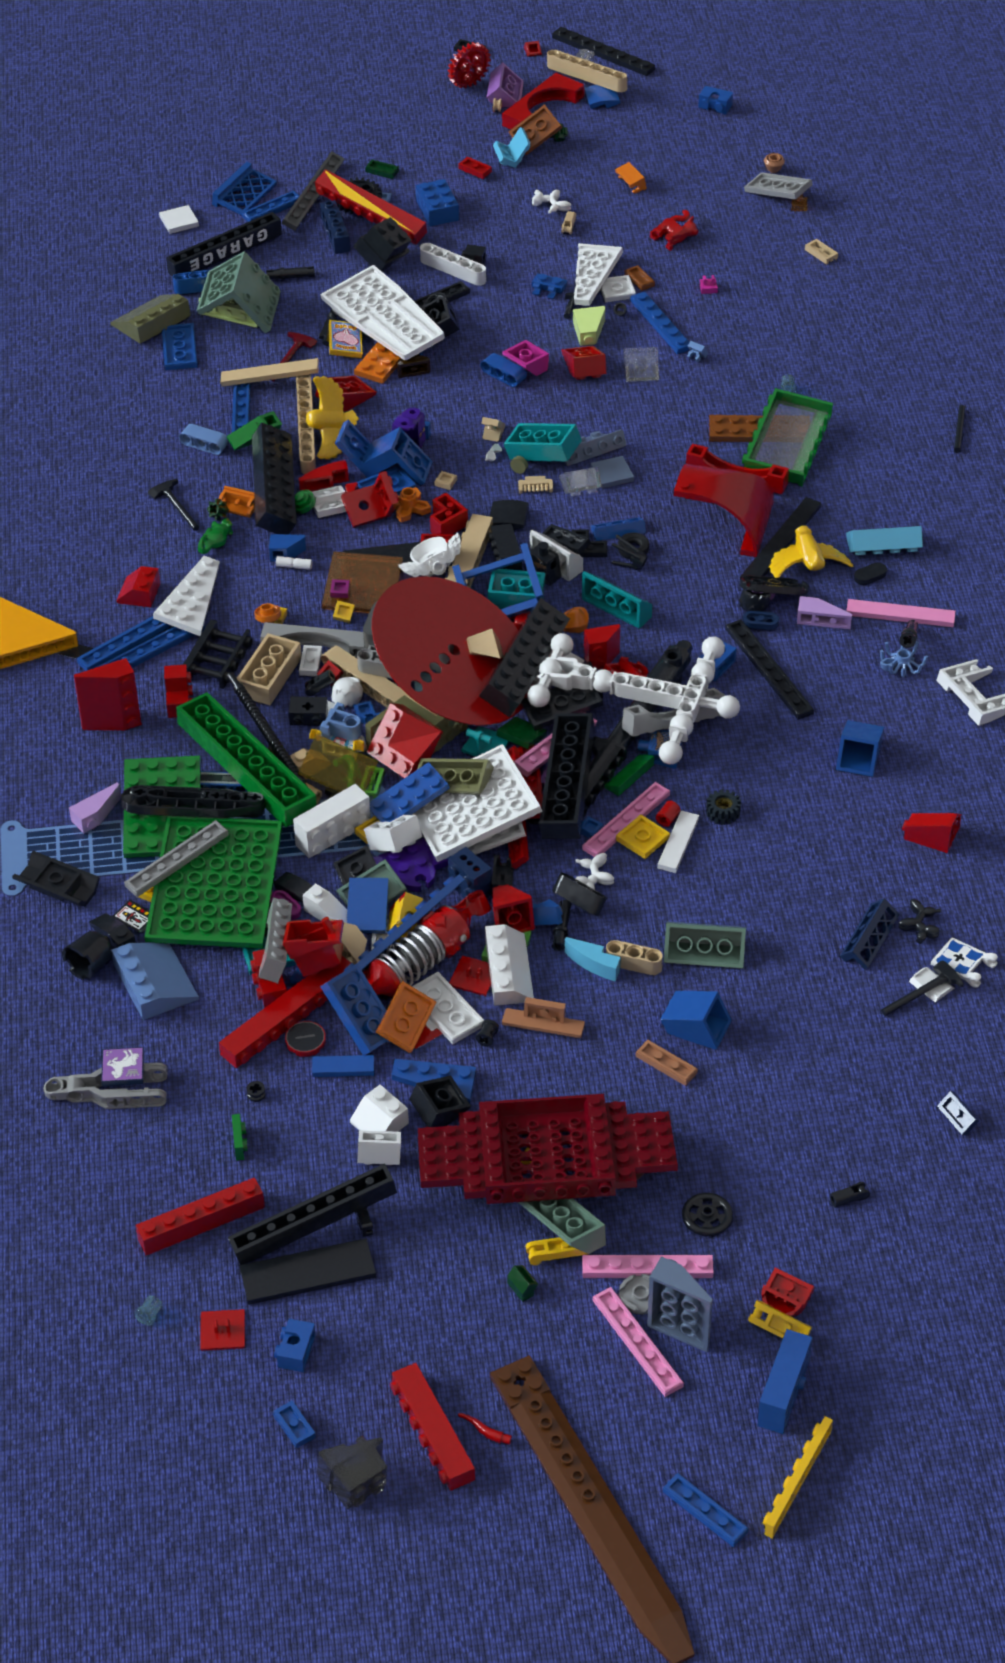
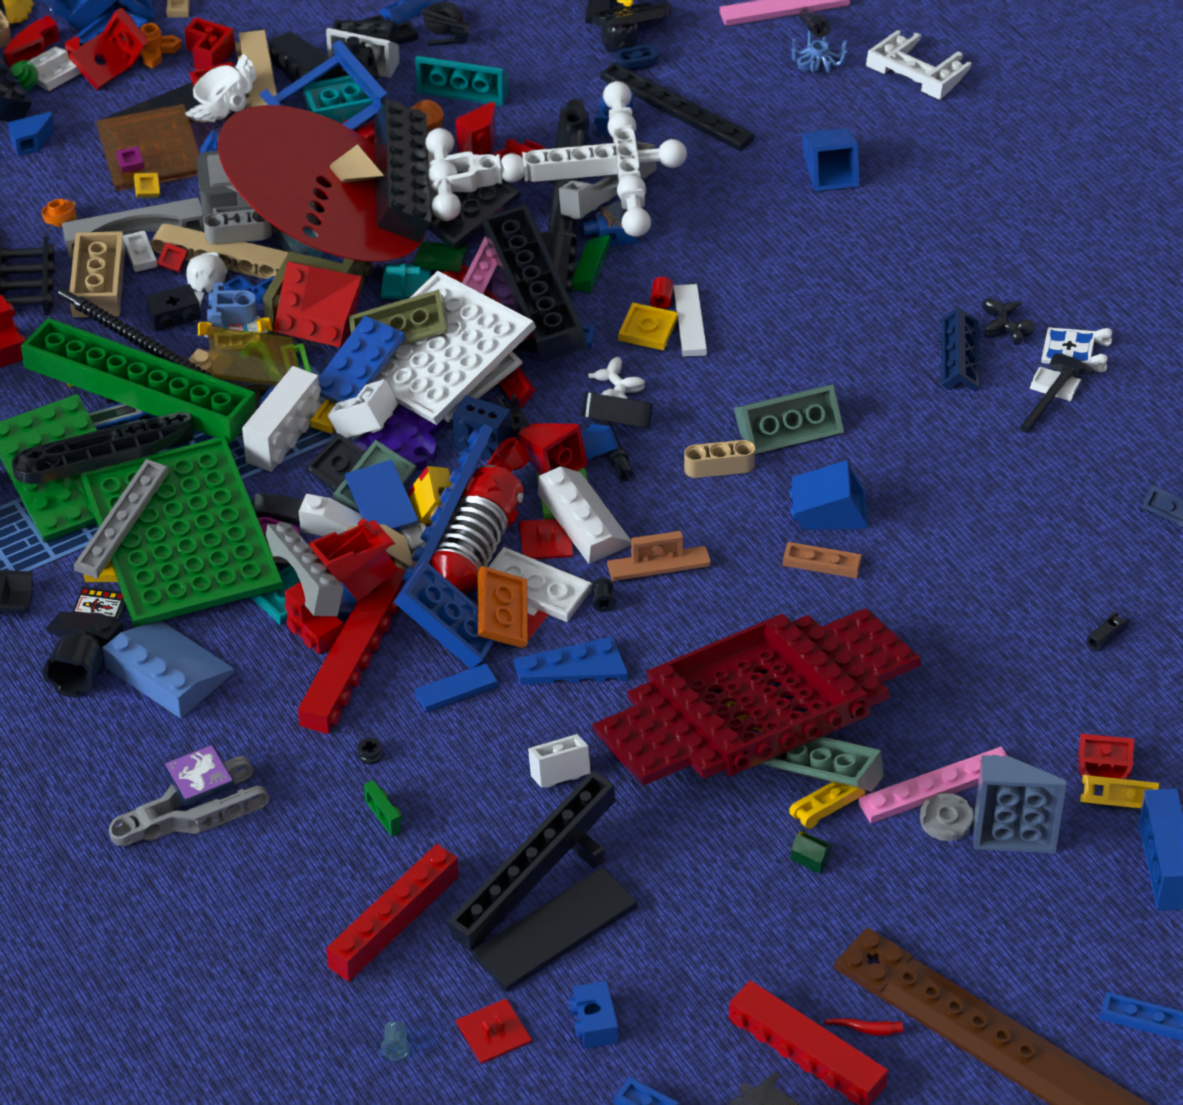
camera: 25 degrees left, 0 degrees up
white piece [276,556,312,570] -> none
black tile [285,1021,326,1057] -> none
black bar [305,670,336,696] -> none
white slope [350,1085,409,1132] -> none
black slope [409,1075,471,1127] -> none
black slope [490,500,529,530] -> none
medium azure slope [565,937,621,982] -> none
bright pink tile [582,782,670,857] -> none
bright pink tile [593,1287,684,1397] -> none
black plate [682,1192,733,1236] -> none
black bush [706,789,741,825] -> none
lavender slope [797,596,852,629] -> none
red slope [902,813,962,853] -> none

